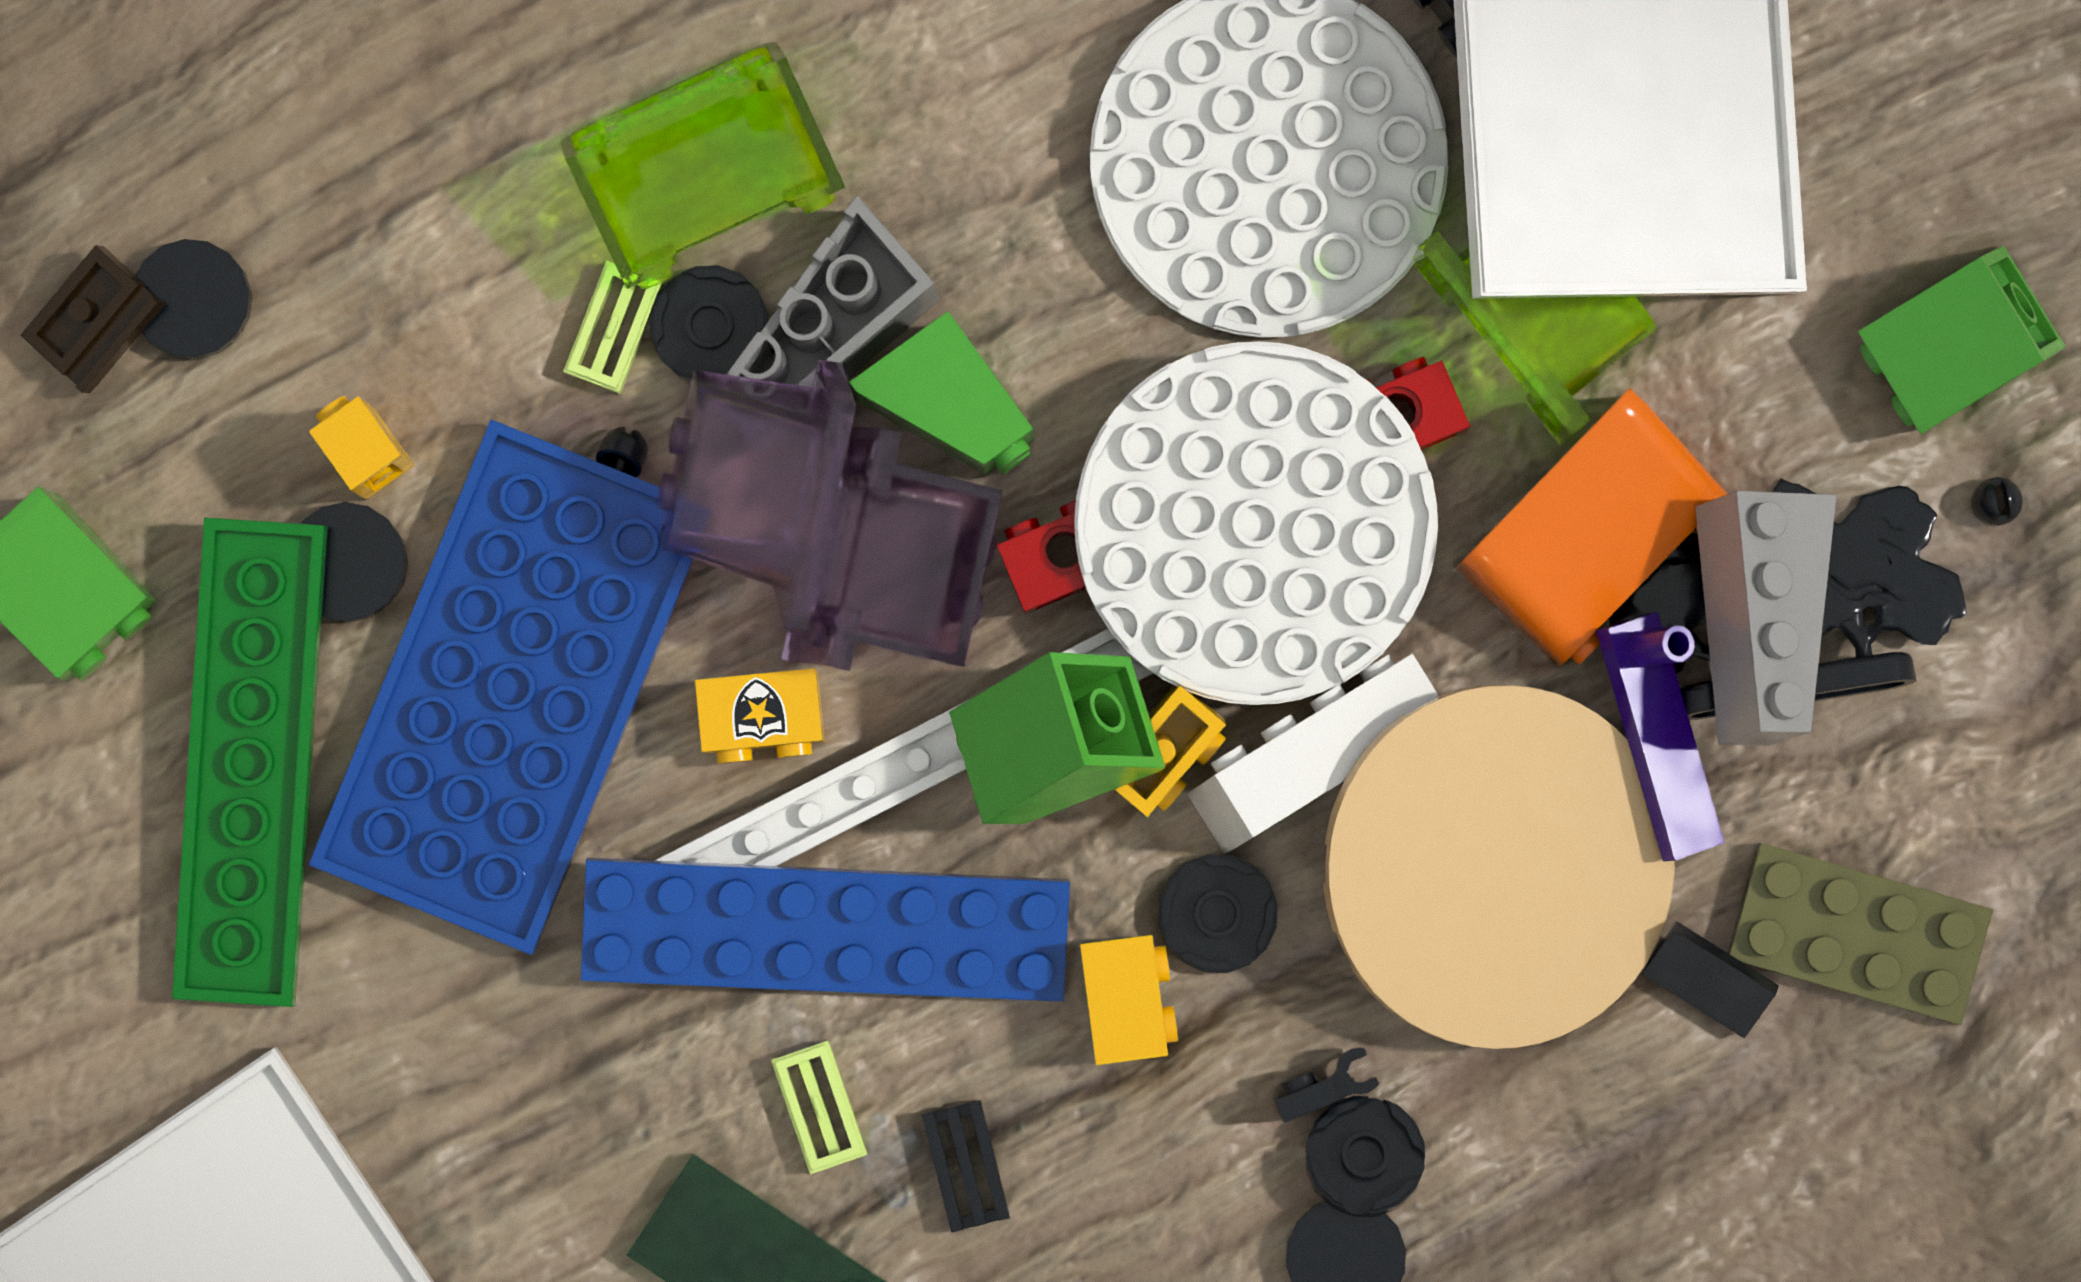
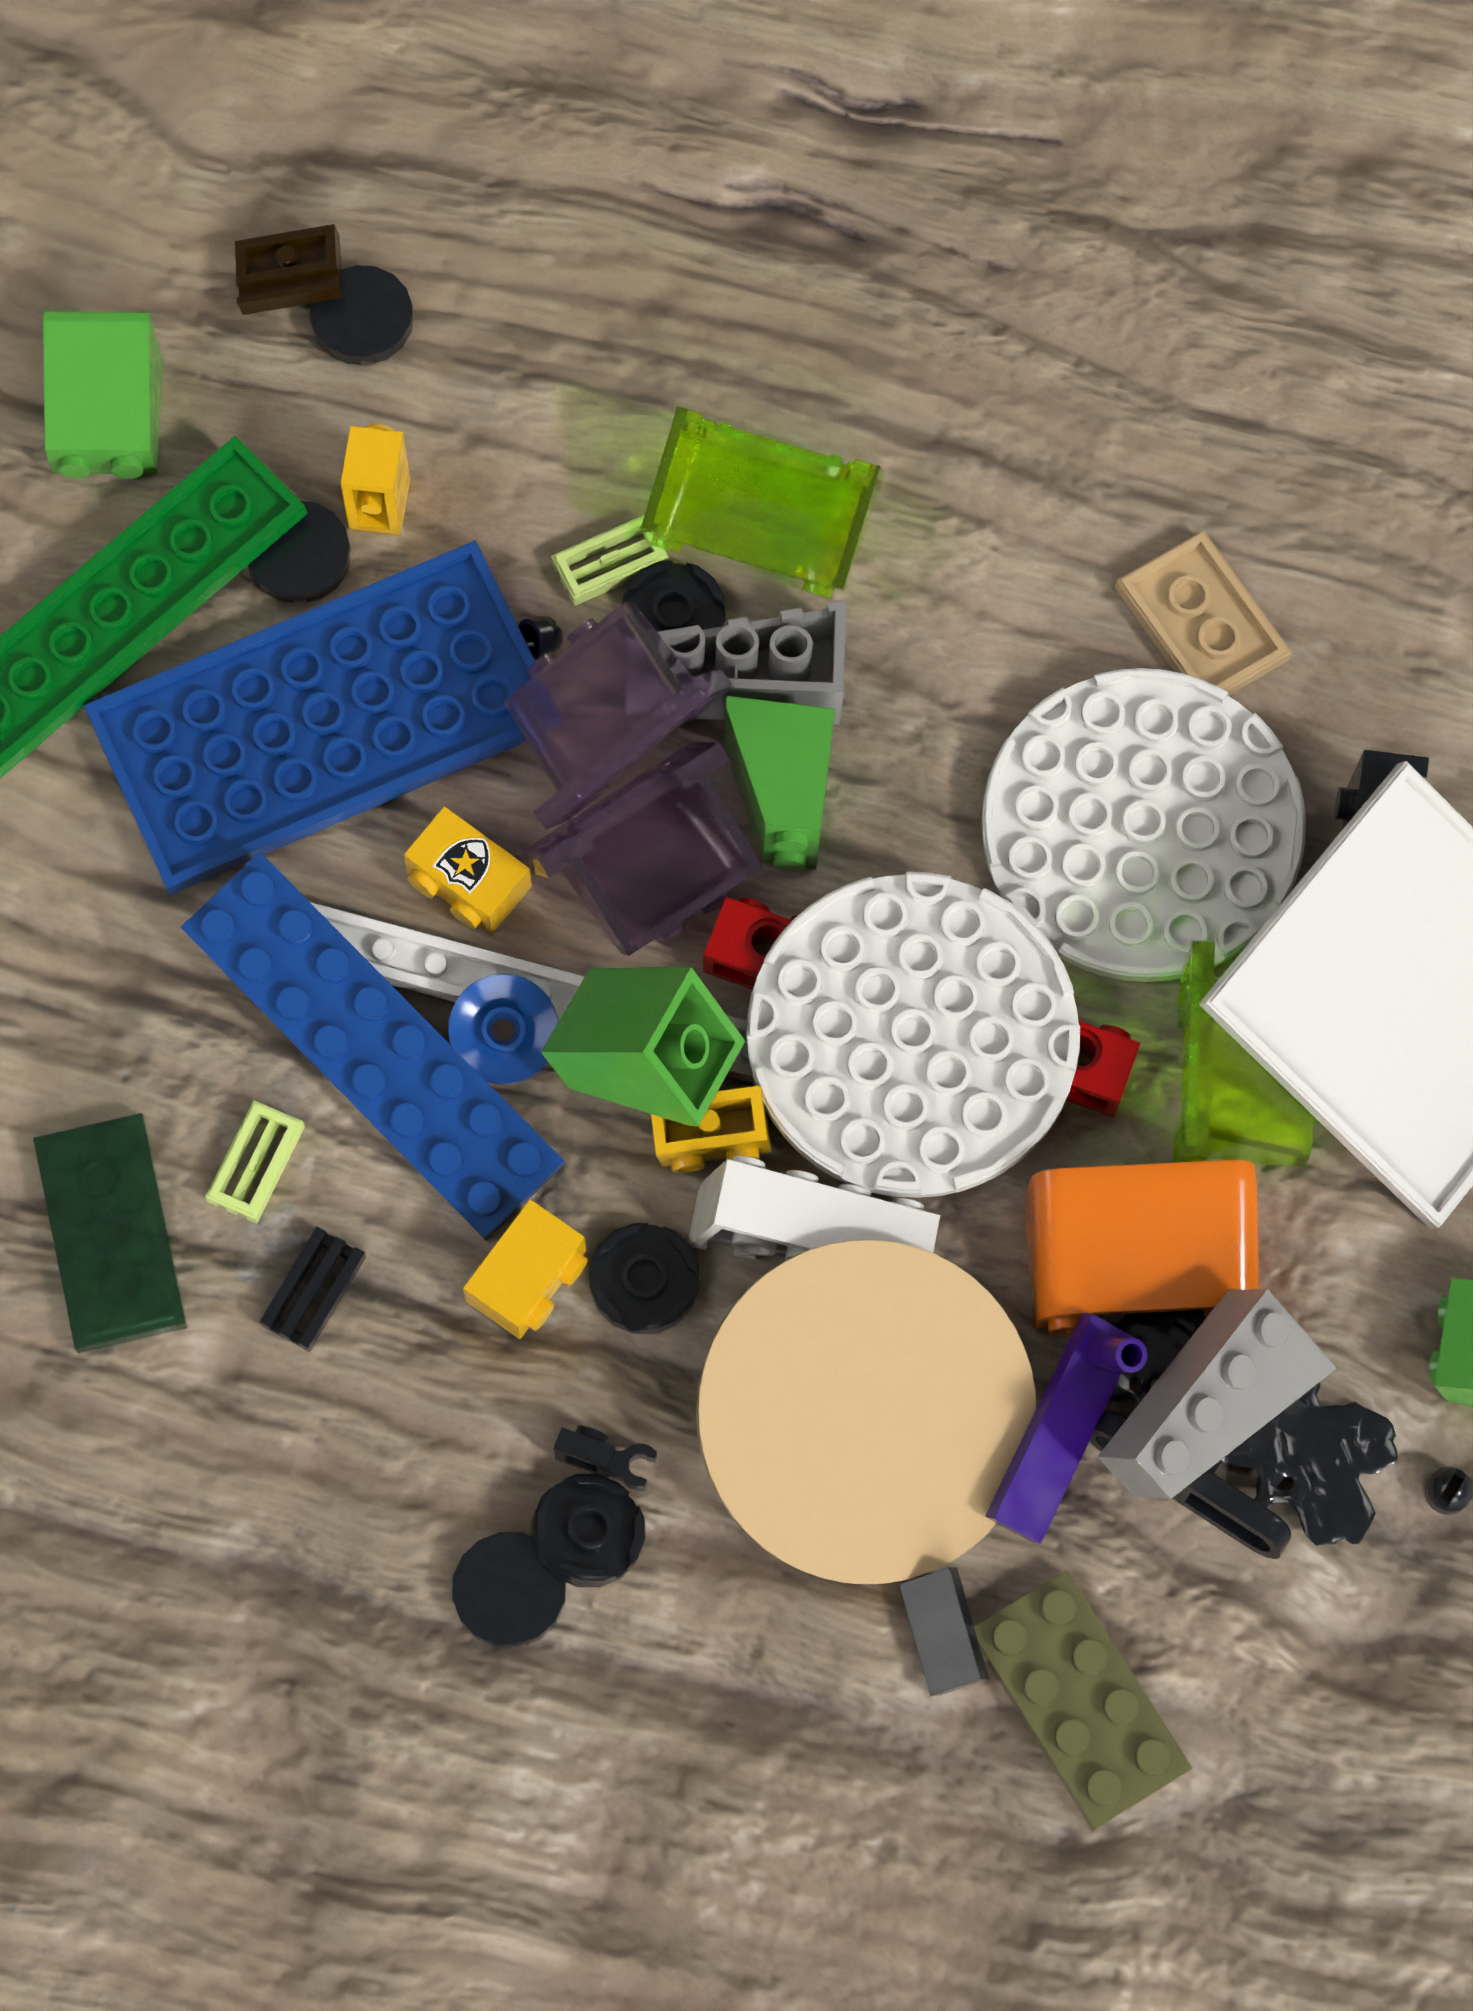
camera: 35 degrees right, 15 degrees down
none -> blue dish [448,974,558,1084]

